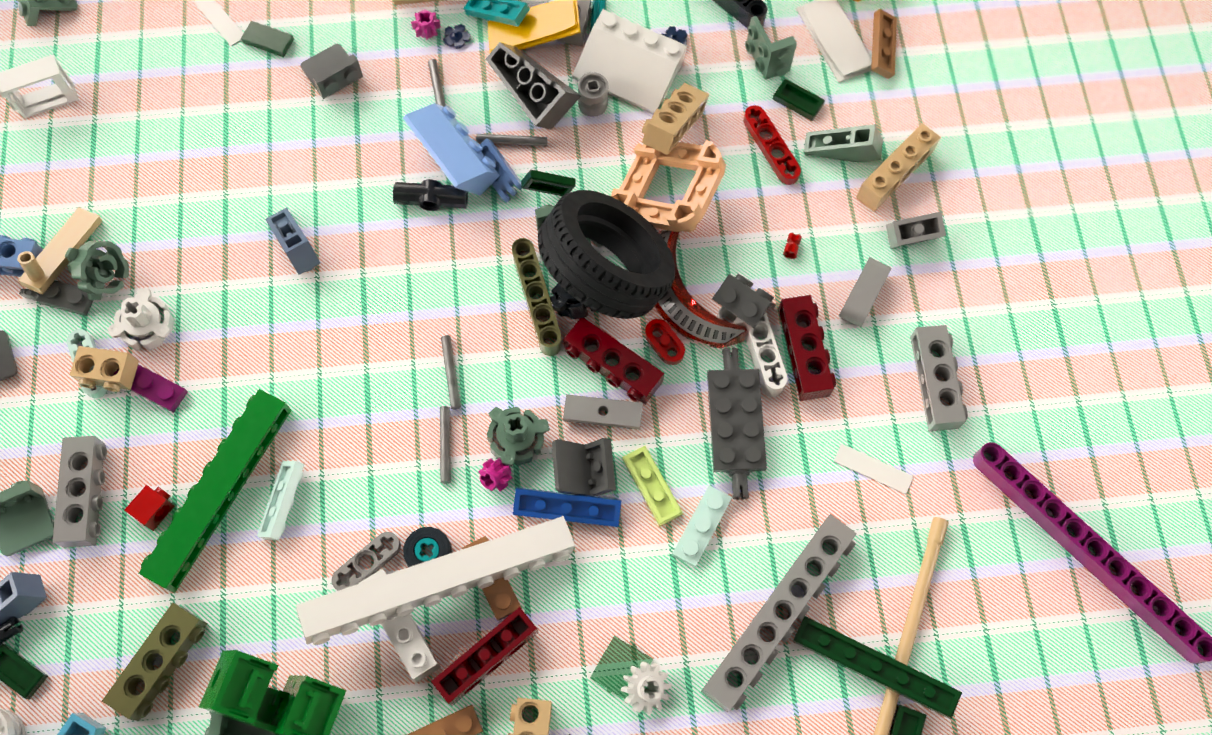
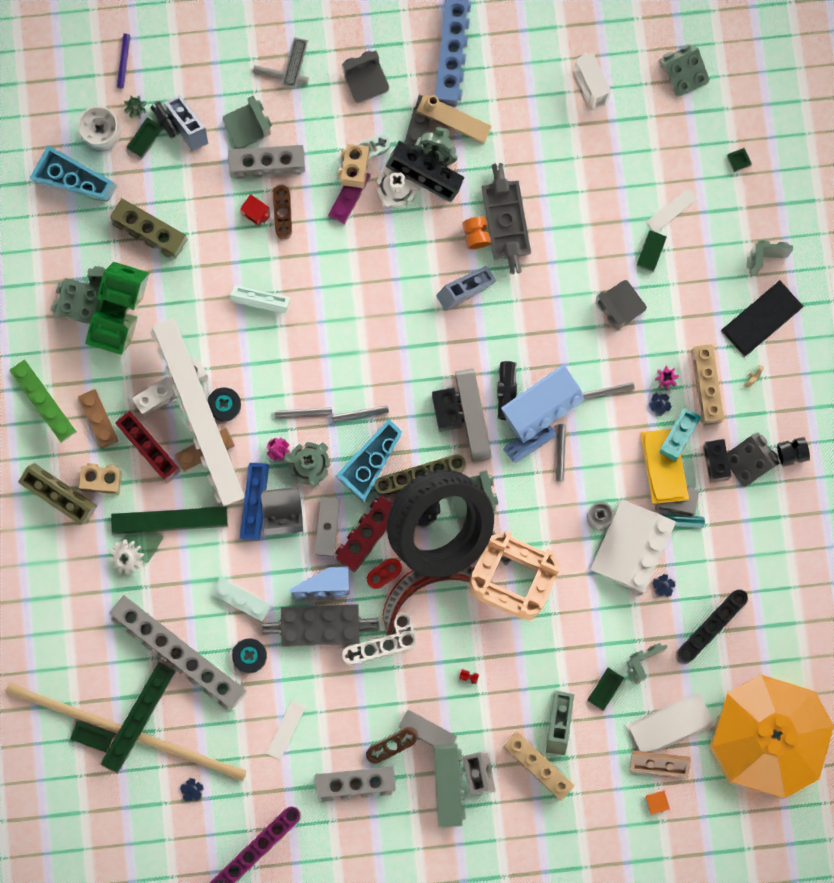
camera: 90 degrees right, 10 degrees up
green brick [138,389,292,593] -> none
light grey beam [331,532,401,591] -> none
dark grey wedge [486,42,581,130] -> none
dark green tile [521,169,576,196] -> none
yellowish green tile [622,446,683,527] -> none
tan brick [642,82,709,155] -> none
dark grey bracket [712,274,776,328] -> none
red beam [743,105,801,185] -> none
dark red brick [778,295,836,401] -> none
none -> dark green tile [111,507,228,534]
none -> dark blue plant [180,778,204,801]
none -> black bush [232,638,267,673]
none -> reddish brown beam [273,185,292,240]
none -> light blue slope [290,567,350,600]
none -> medium azure wedge [335,419,403,502]
none -> reddish brown beam [366,727,418,764]
none -> black brick [385,141,465,203]
none -> black brick [432,387,465,432]
none -> sand green brick [433,744,466,827]
none -> light grey beam [455,368,492,462]
none -> orange wheel [462,216,491,250]
none -> dark grey plate [481,163,531,275]
none -> orange tile [645,790,670,815]

